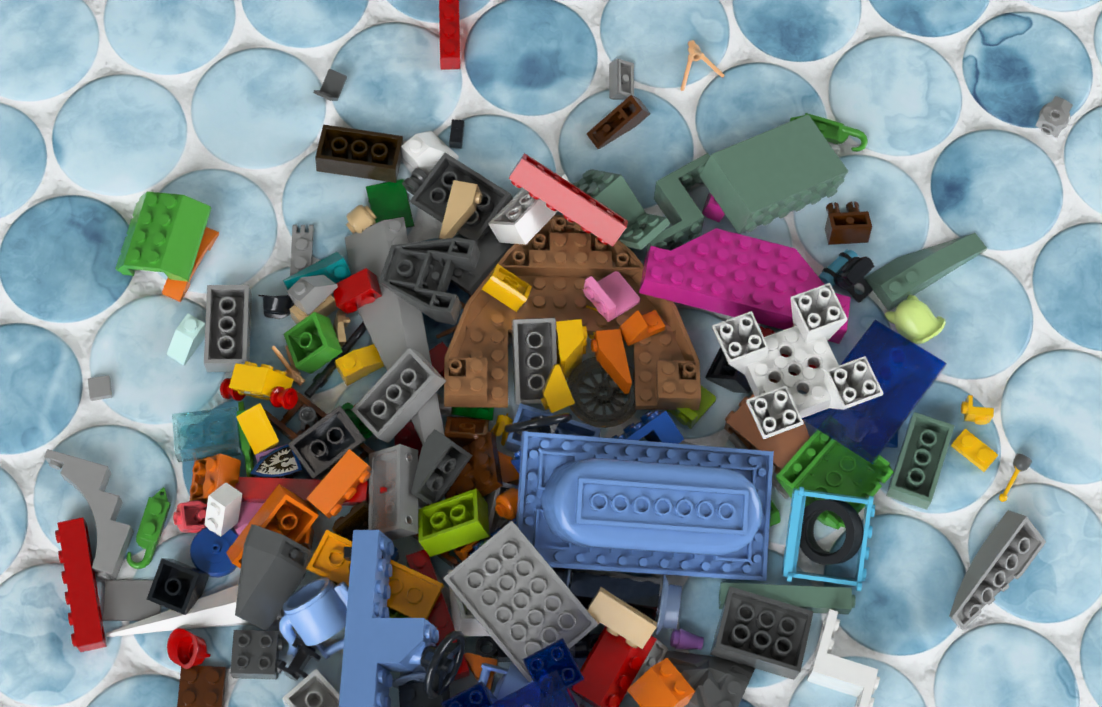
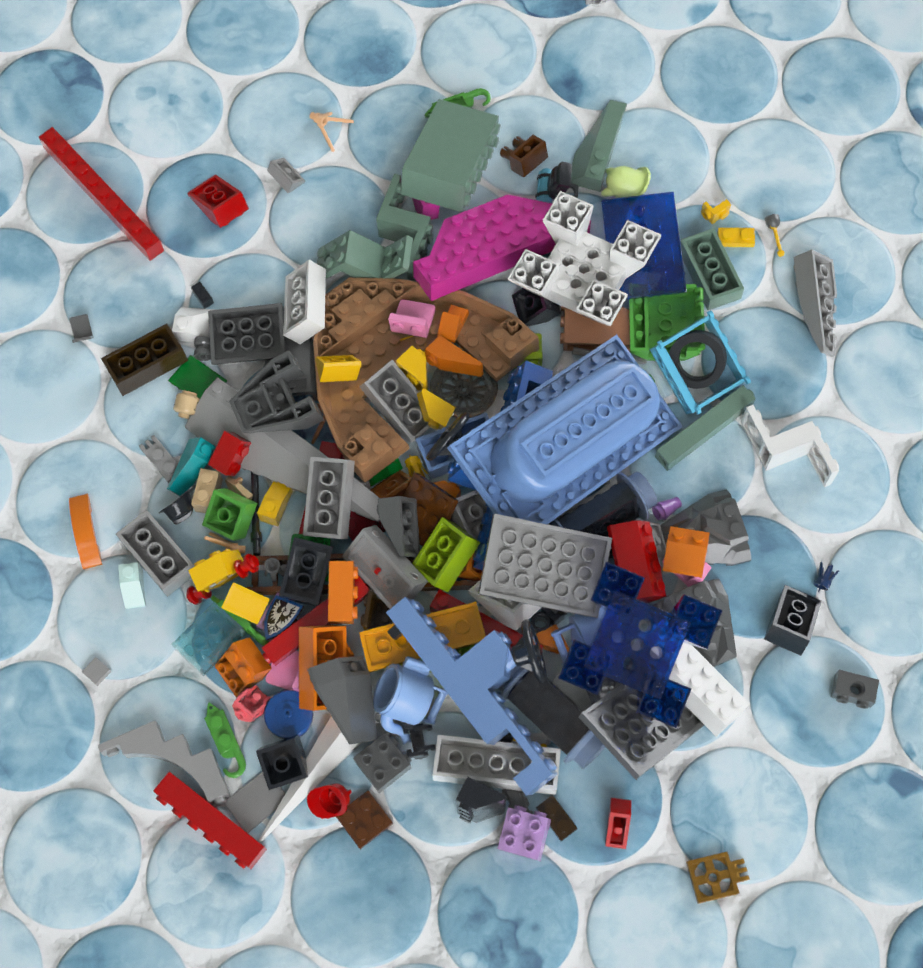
camera: 35 degrees left, 0 degrees up
bright green slope [115,192,211,282] -> none
white brick [204,483,242,537] -> none
light grey slope [287,275,338,315] -> none
tan slope [439,180,482,239] -> none
orange head [495,488,518,520] -> none
brick [509,153,628,247] -> none
tan brick [586,587,657,649] -> none
reddish brown slope [587,95,651,149] -> none
dark grey slope [710,587,814,680] -> none
none -> red slope [187,174,249,228]

